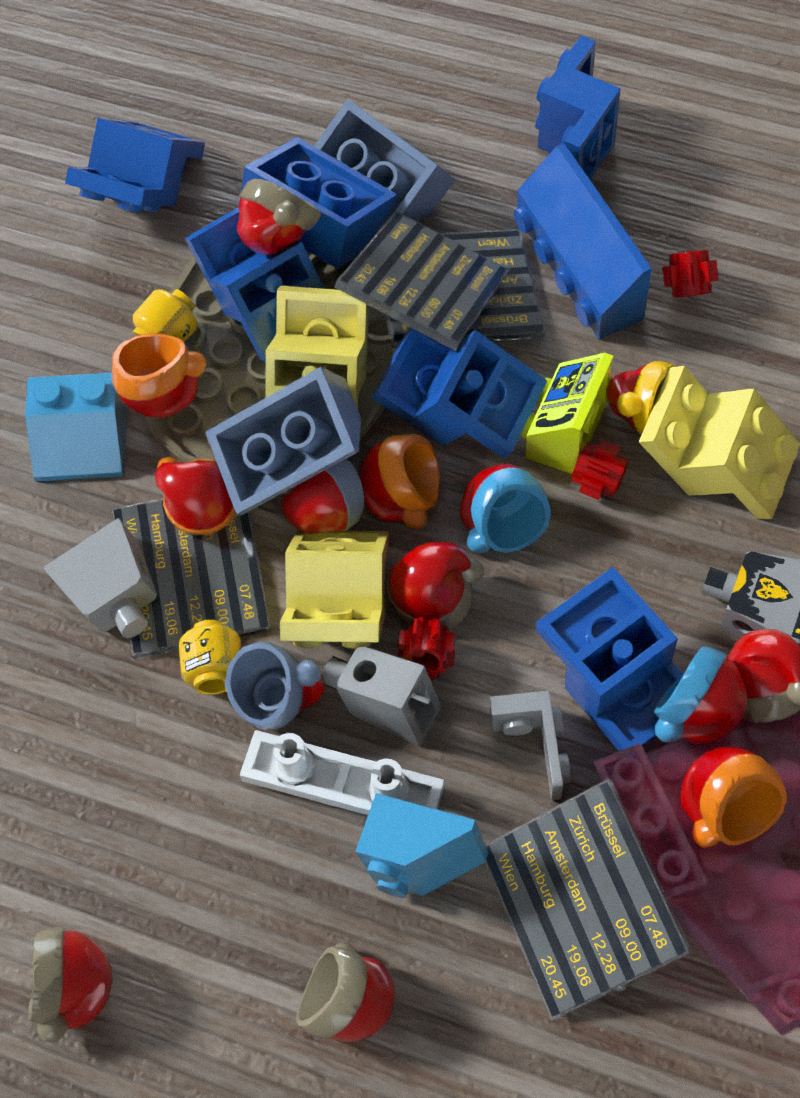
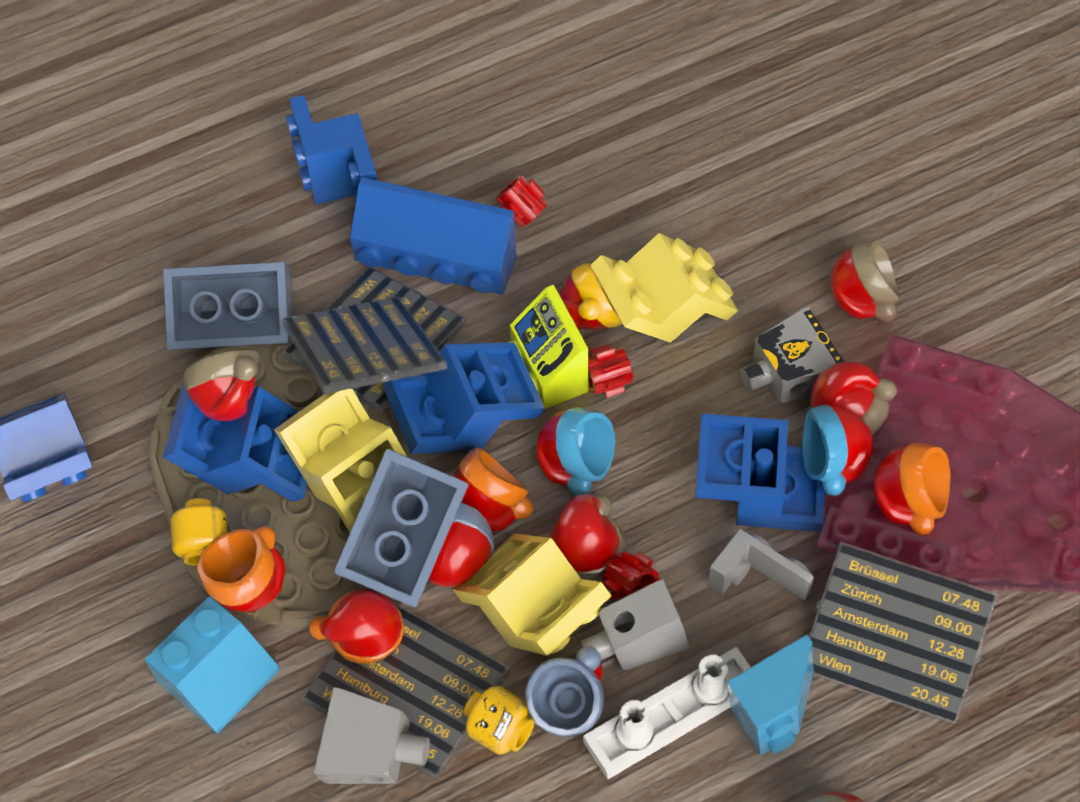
camera: 50 degrees left, 5 degrees down
blue slope [239,137,397,269] -> none

